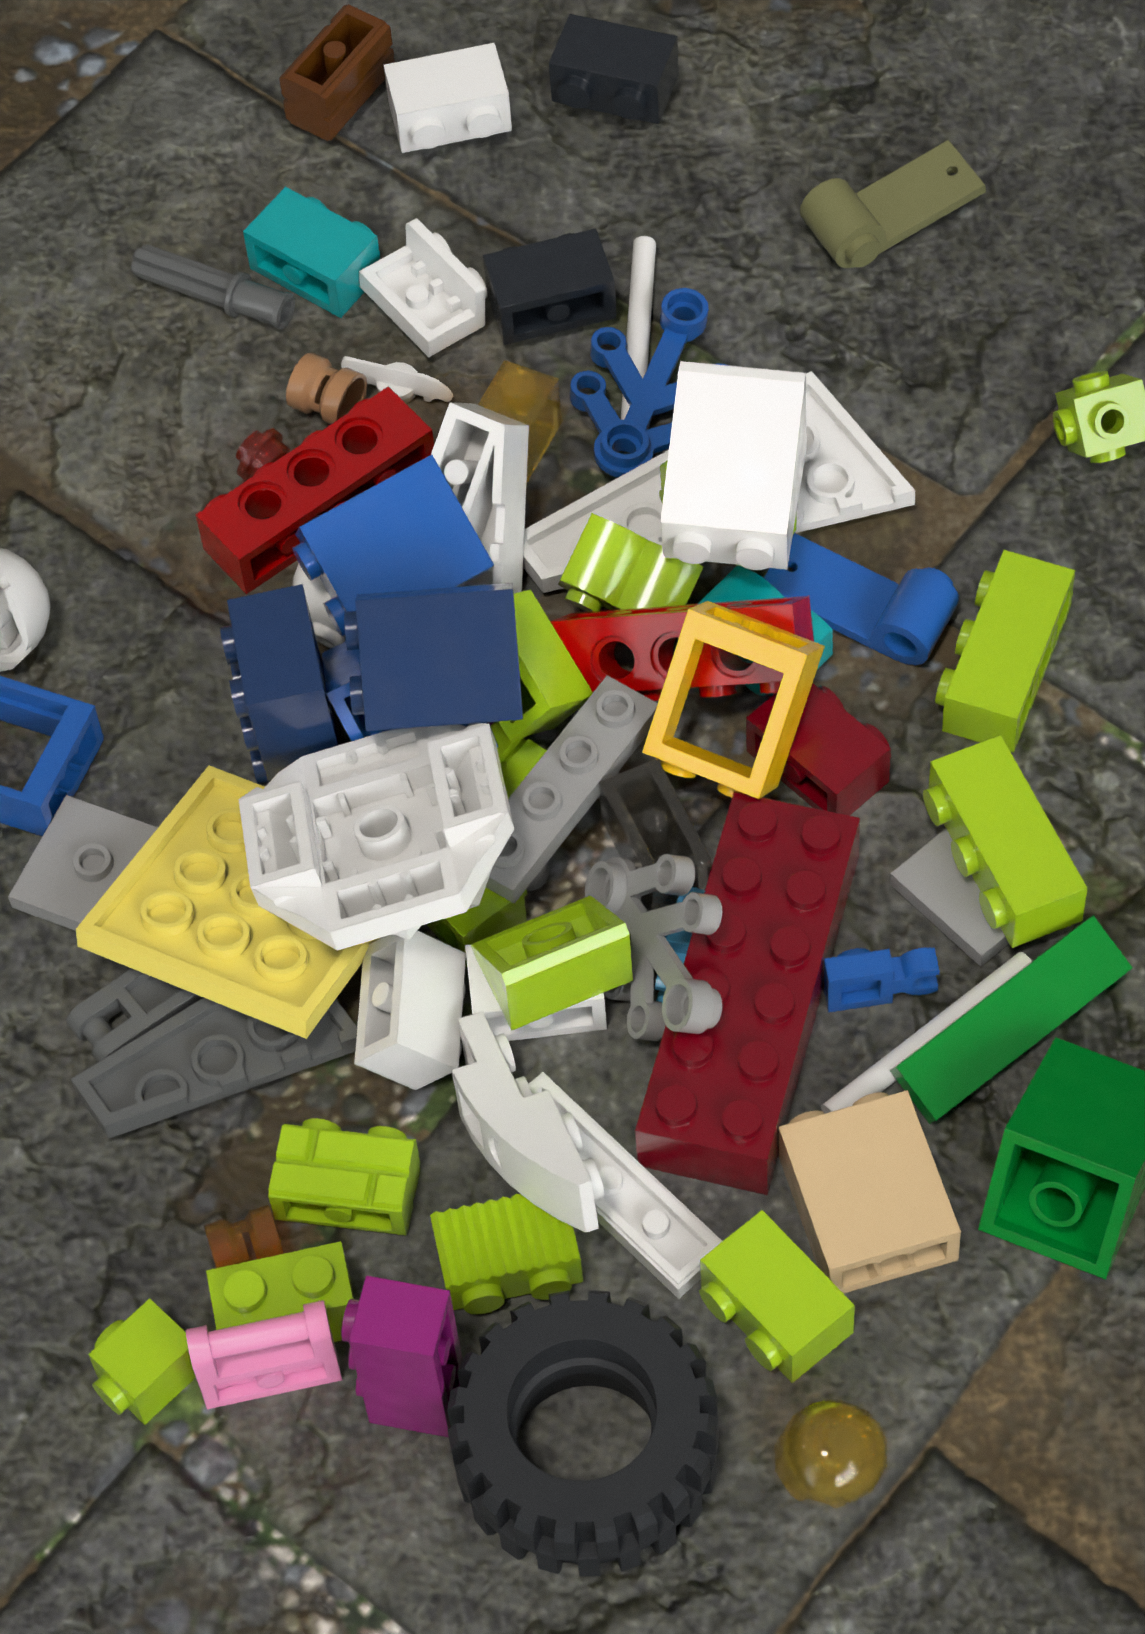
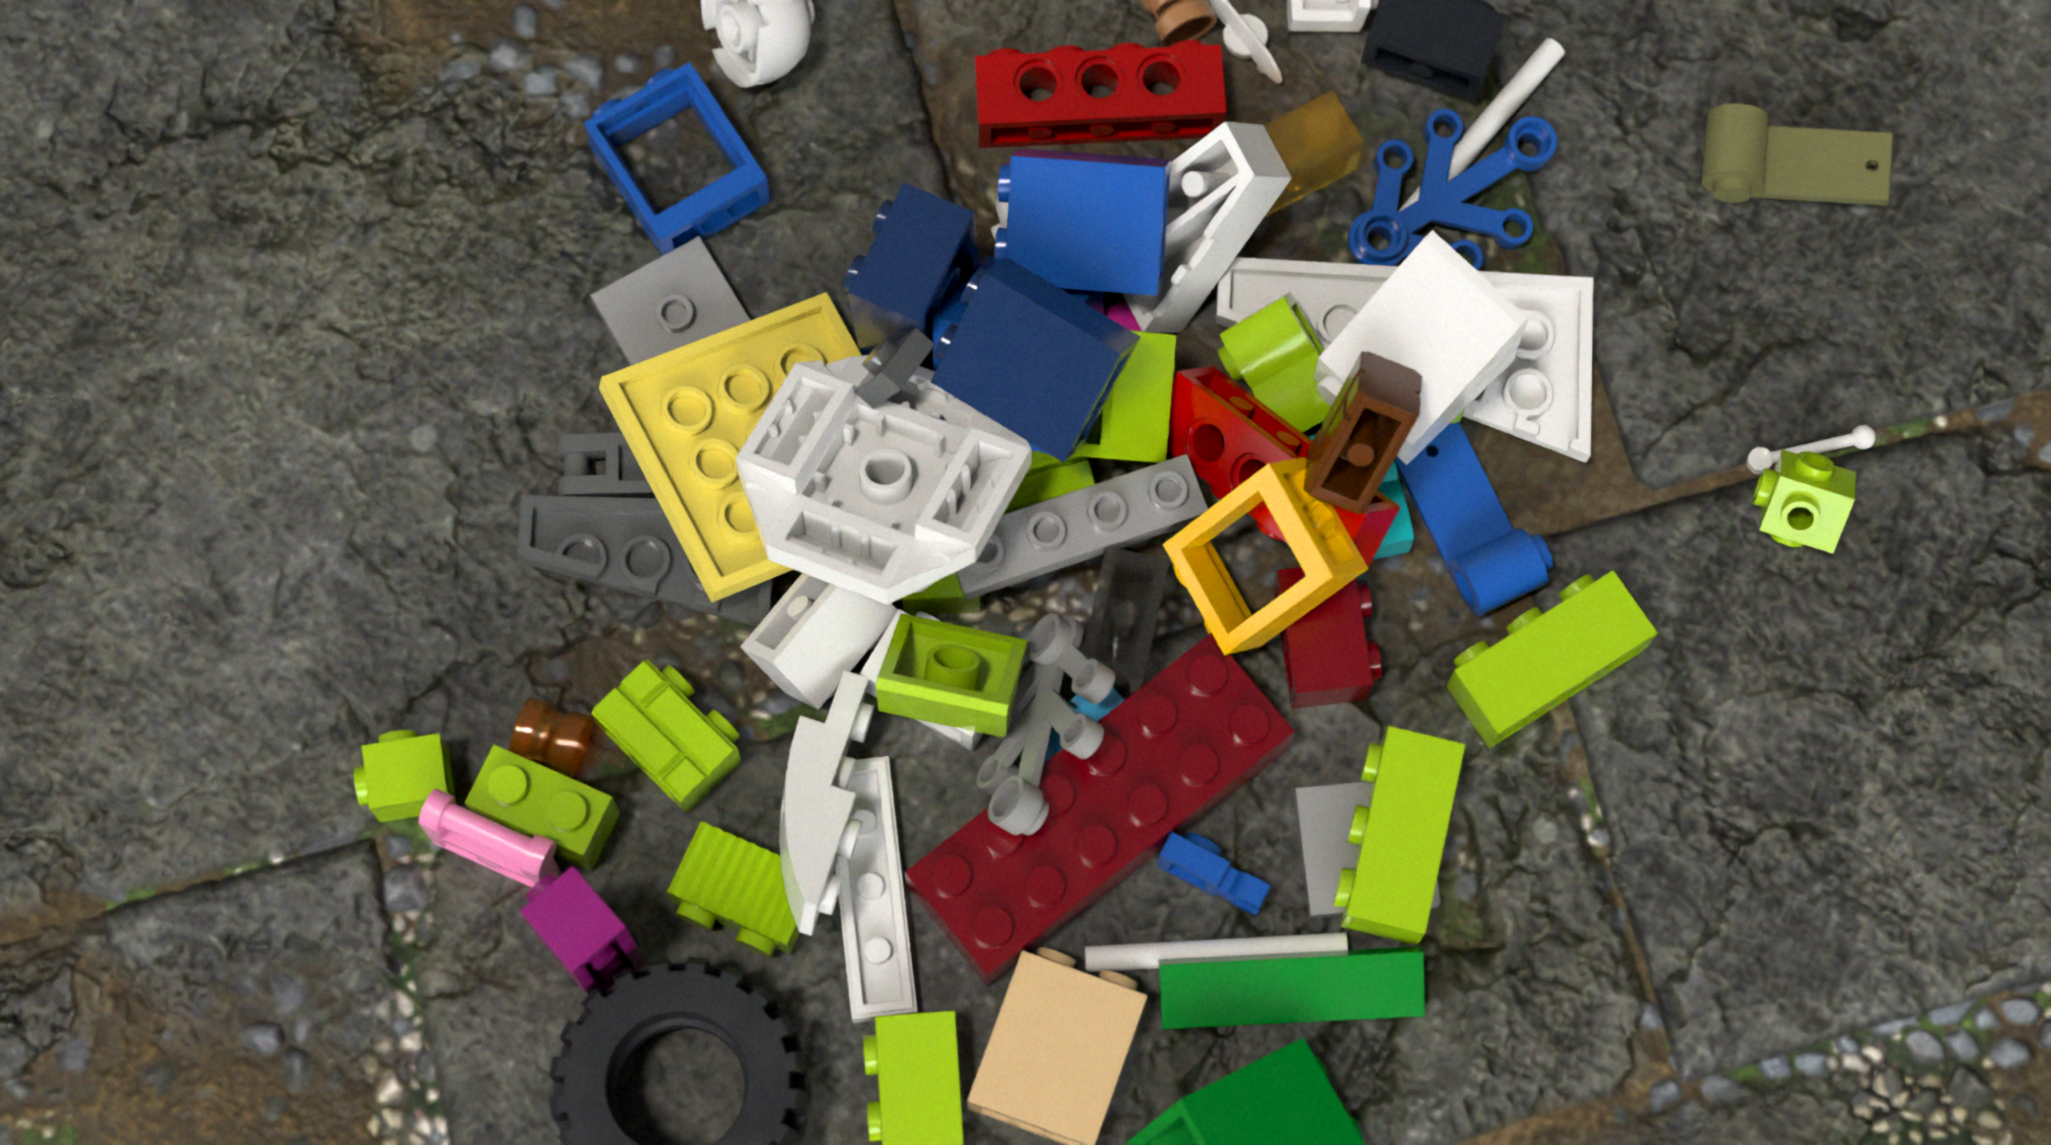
camera: 30 degrees right, 15 degrees up
clear red plate [235,428,290,481] -> none
none -> dark grey plate [854,328,935,409]
none -> reddish brown brick [1303,351,1422,514]
none -> white hinge [1746,425,1876,474]

